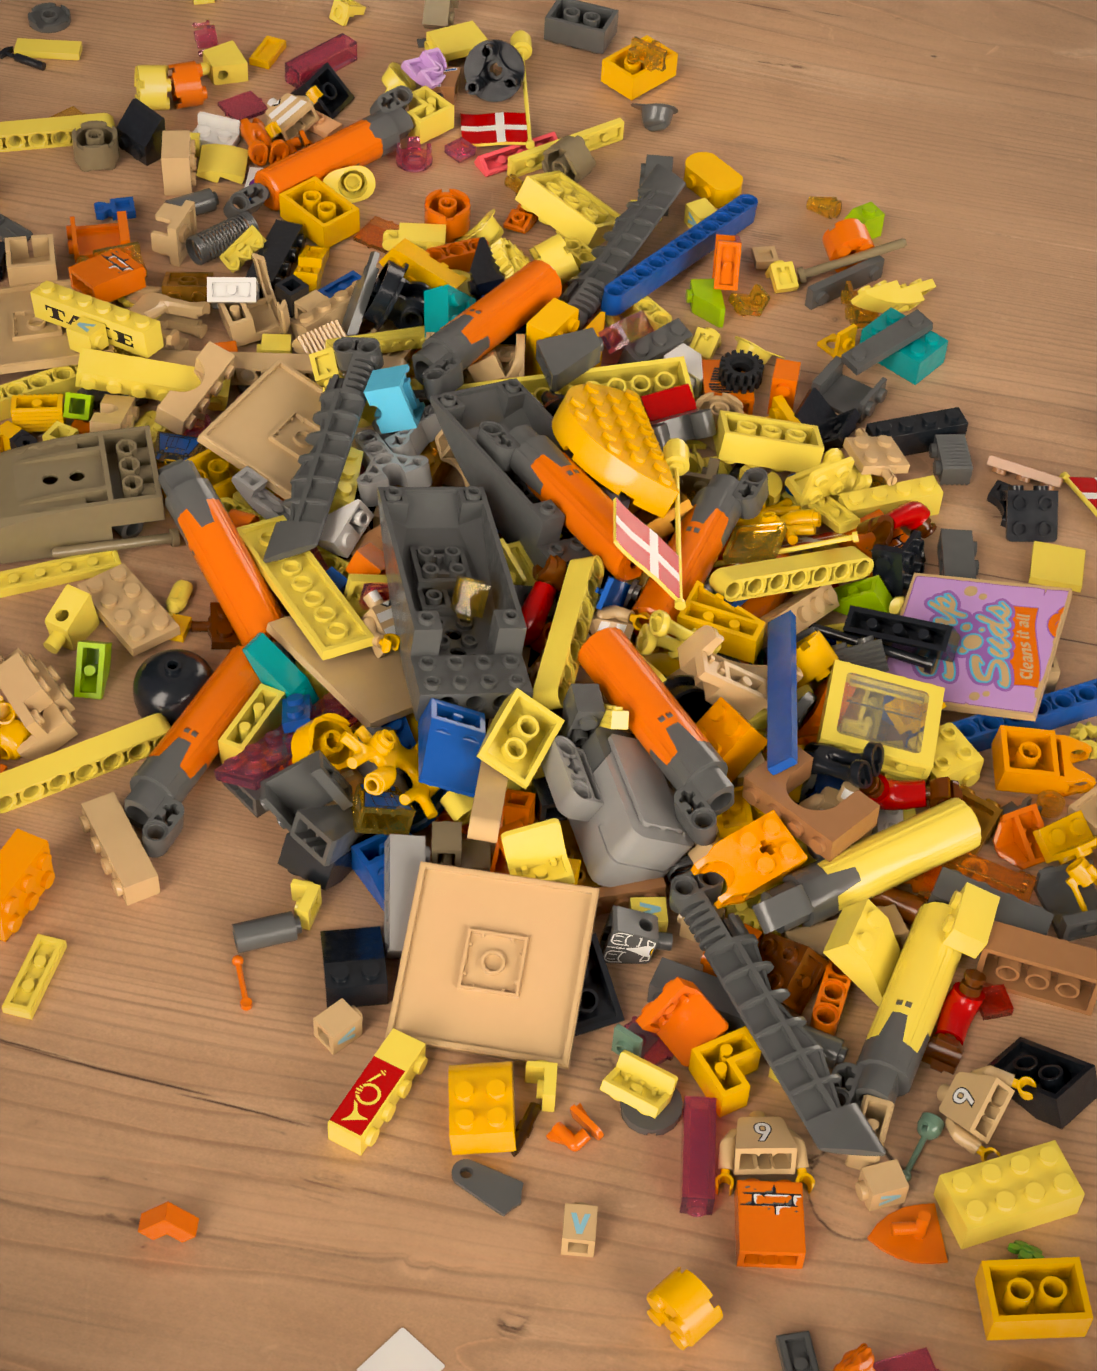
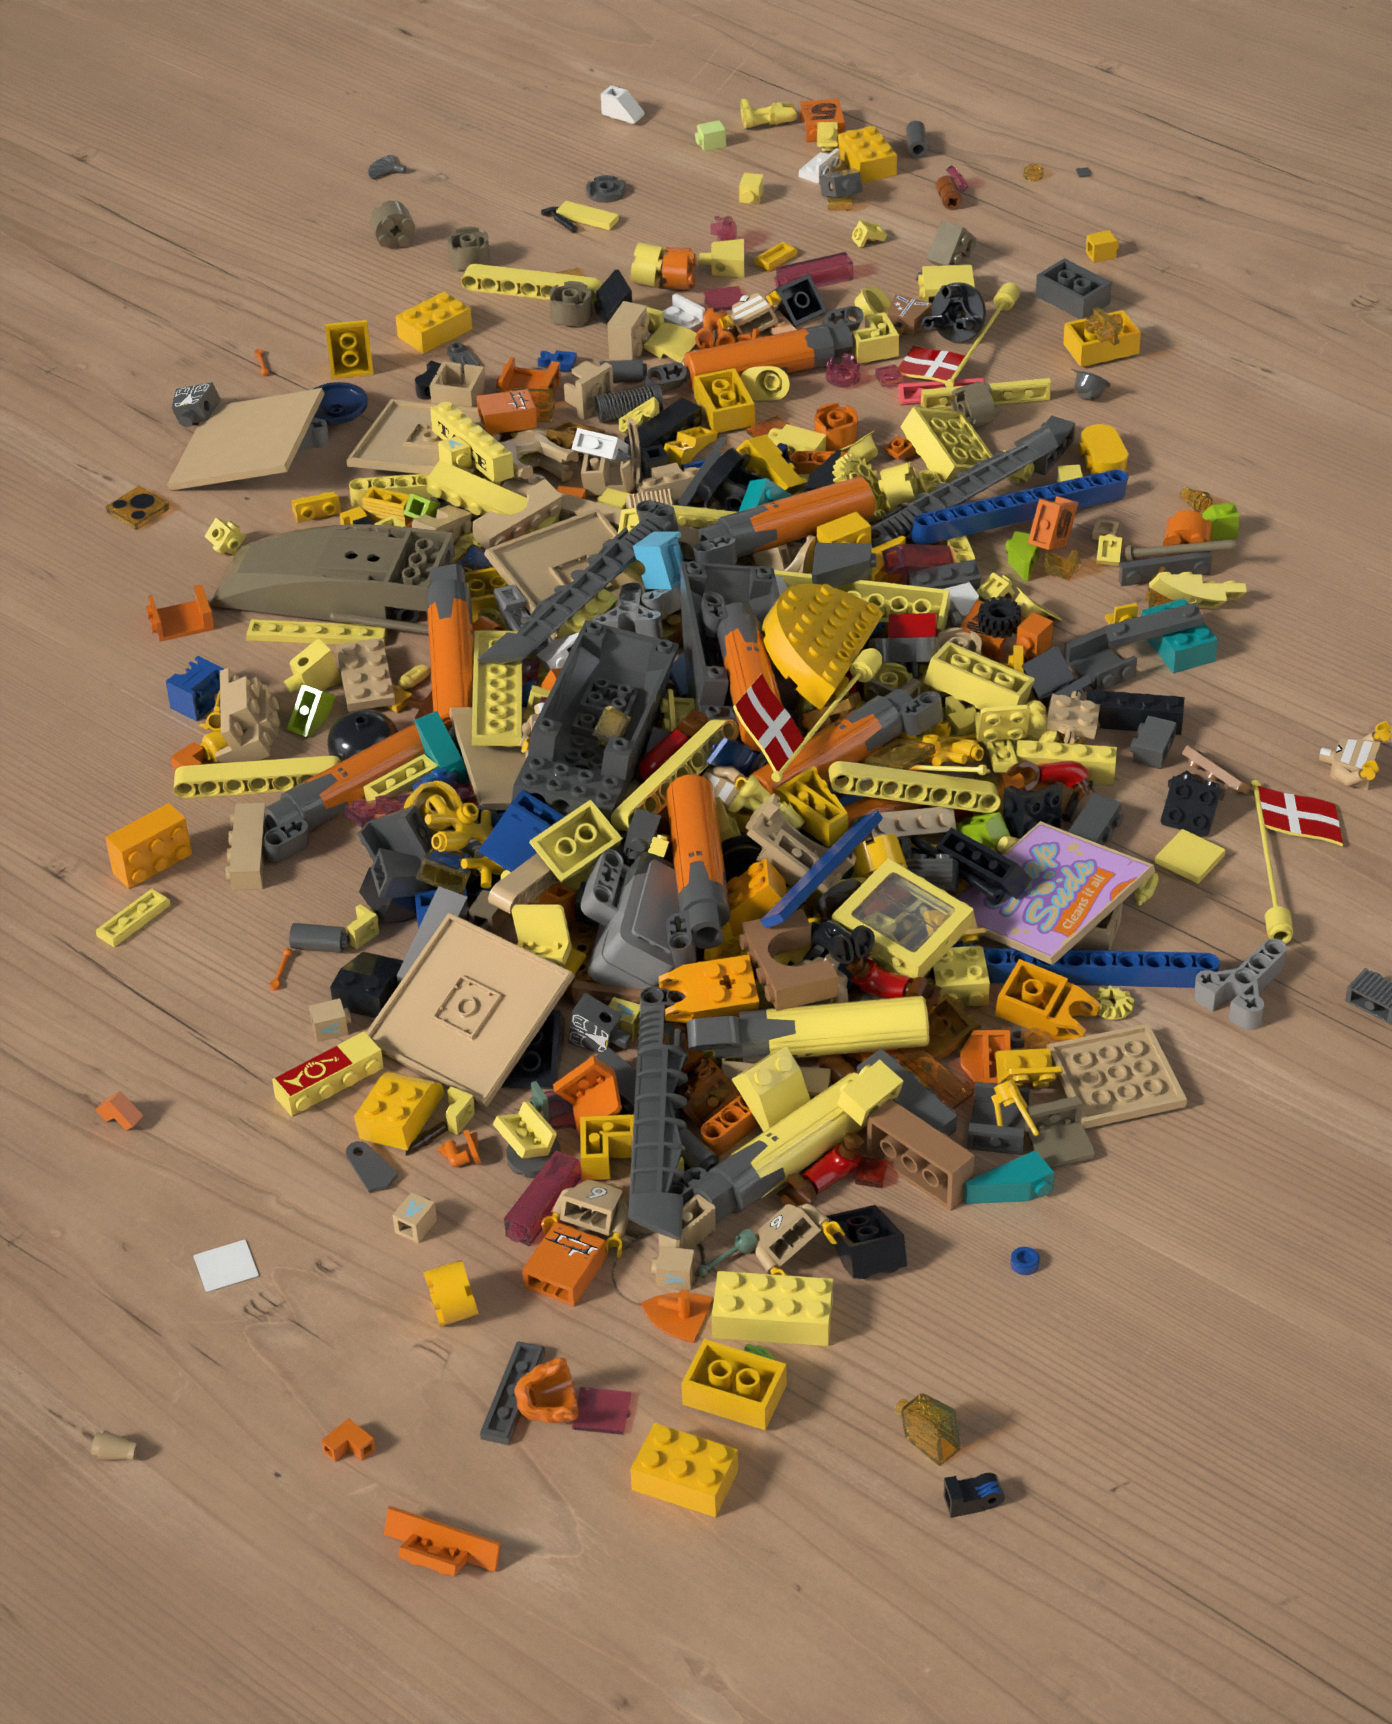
camera: 30 degrees right, 5 degrees down
lavender brick [401,48,447,89] -> none

